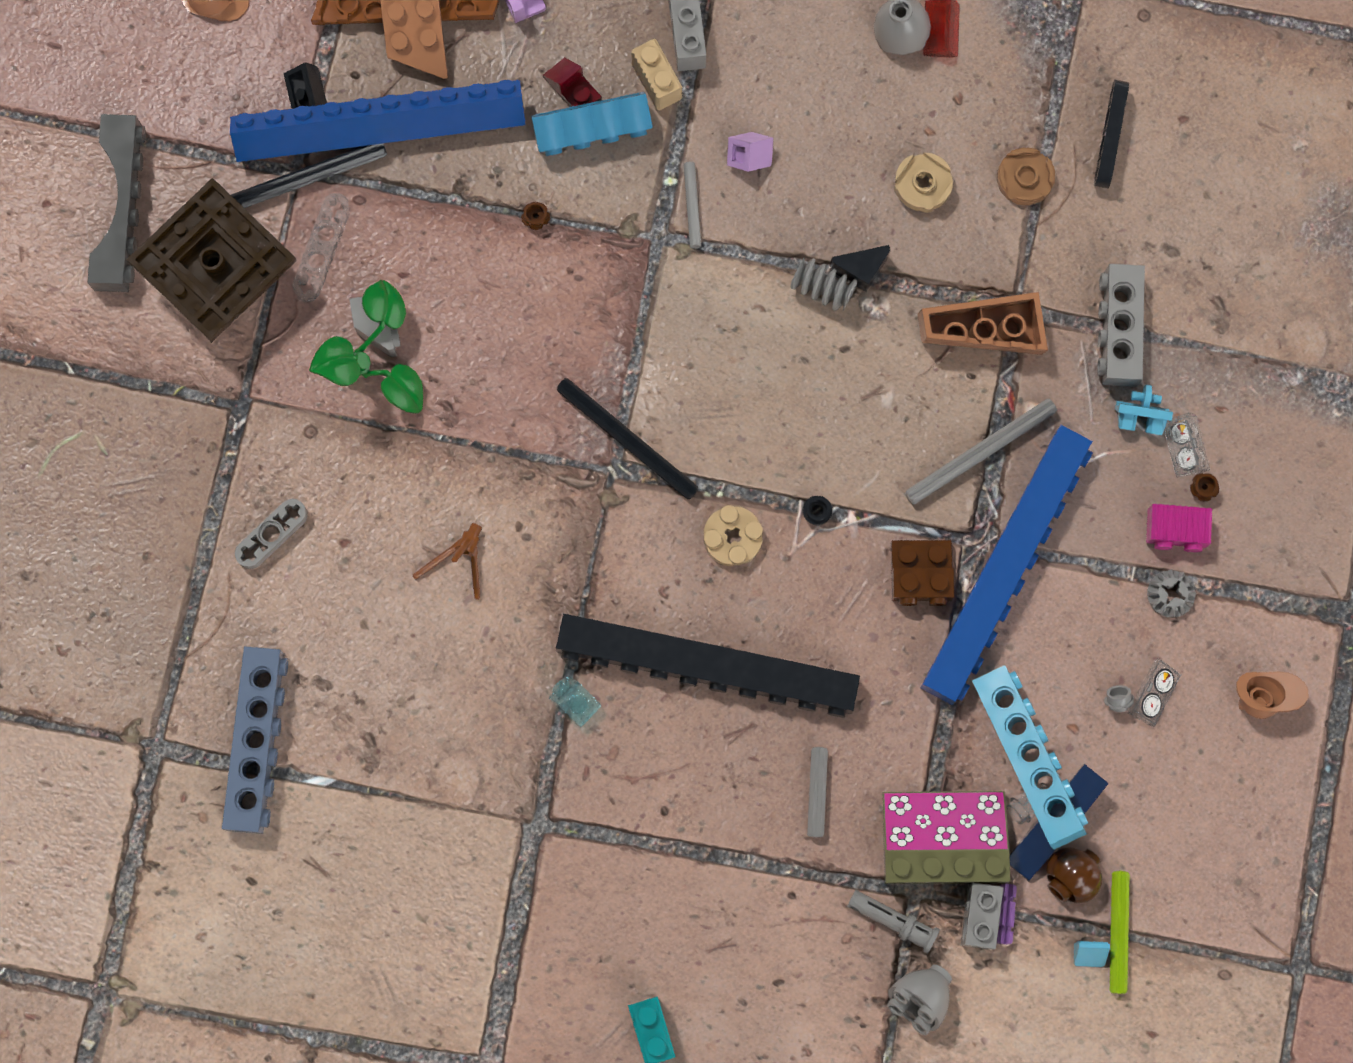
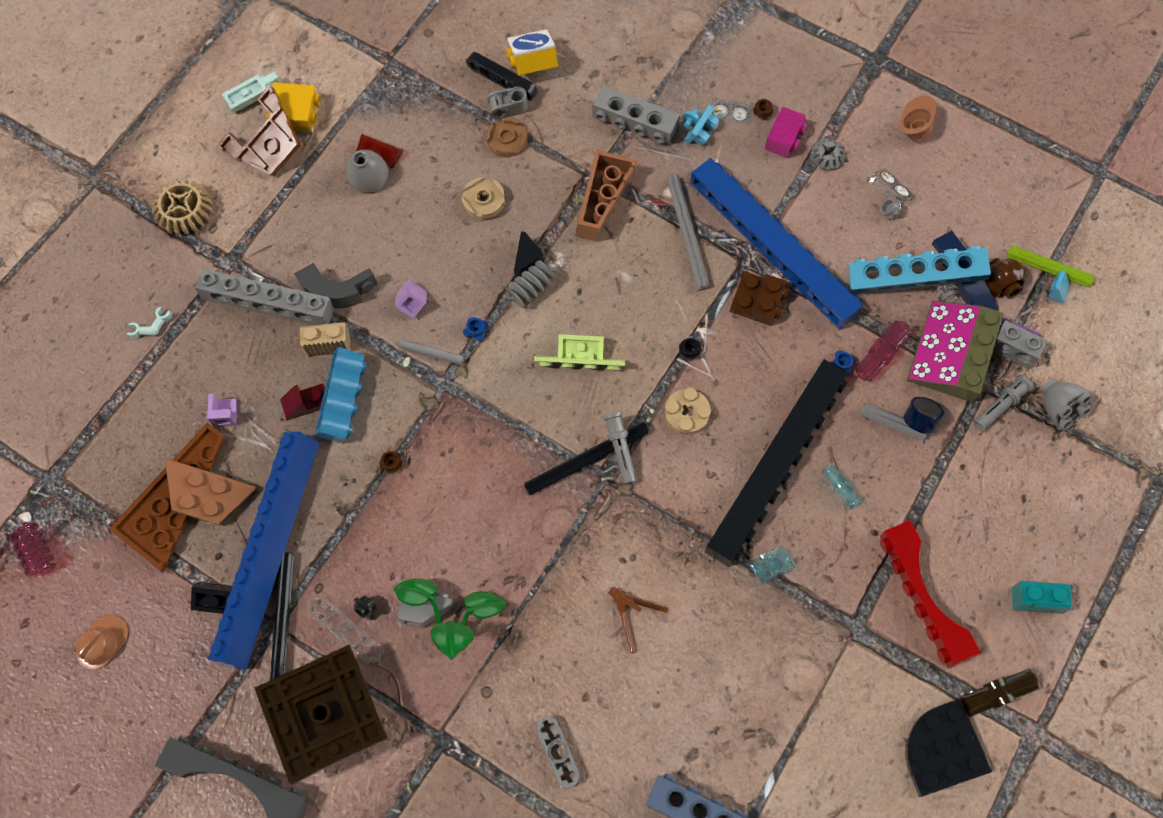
camera: 65 degrees left, 10 degrees down
none -> dark grey arch [294,263,377,308]
none -> pearl dark grey plate [354,596,377,620]
none -> blue plate [463,317,489,341]
none -> light grey piece [487,87,528,119]
none -> piece [505,29,558,76]
none -> yellowish green bracket [534,334,625,370]
none -> light grey pin [602,411,637,484]
none -> clear light blue pin [821,464,862,510]
none -> blue plate [830,350,856,375]
none -> clear pink piece [855,320,911,382]
none -> red arch [880,520,981,669]
none -> clear blue piece [903,397,944,434]
none -> black plate [905,698,992,797]
none -> dark brown piece [960,668,1039,717]

